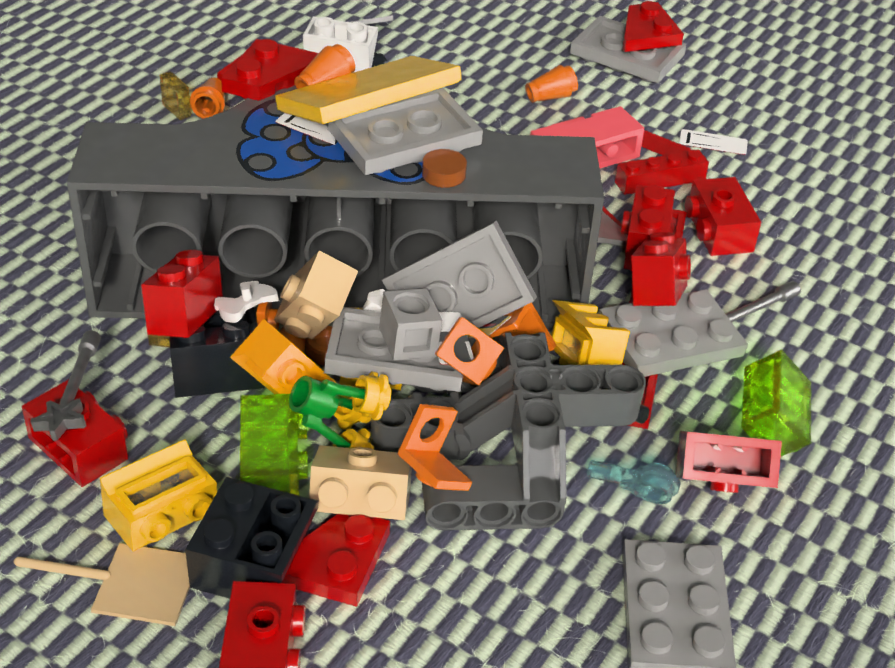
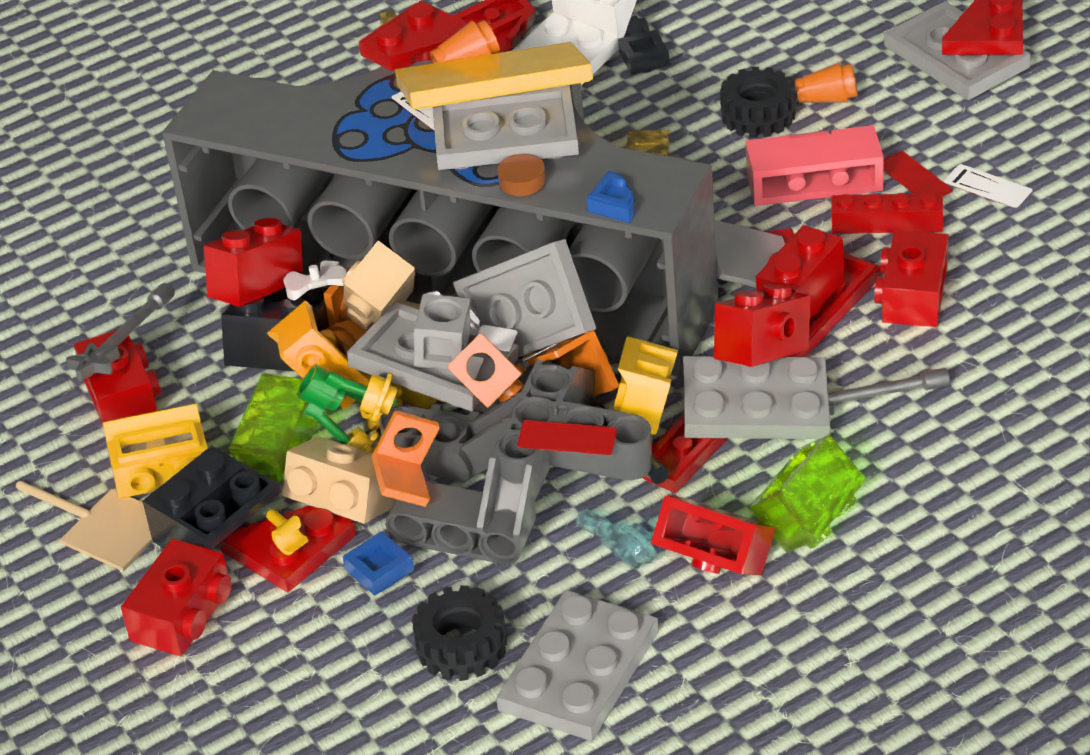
camera: 30 degrees right, 0 degrees up
none -> yellow hand [266,509,309,555]
none -> blue plate [342,531,414,596]
none -> black tyre [412,585,507,681]
none -> red sticker [517,420,617,455]
none -> blue tile [586,171,635,223]
none -> black tyre [720,66,796,138]

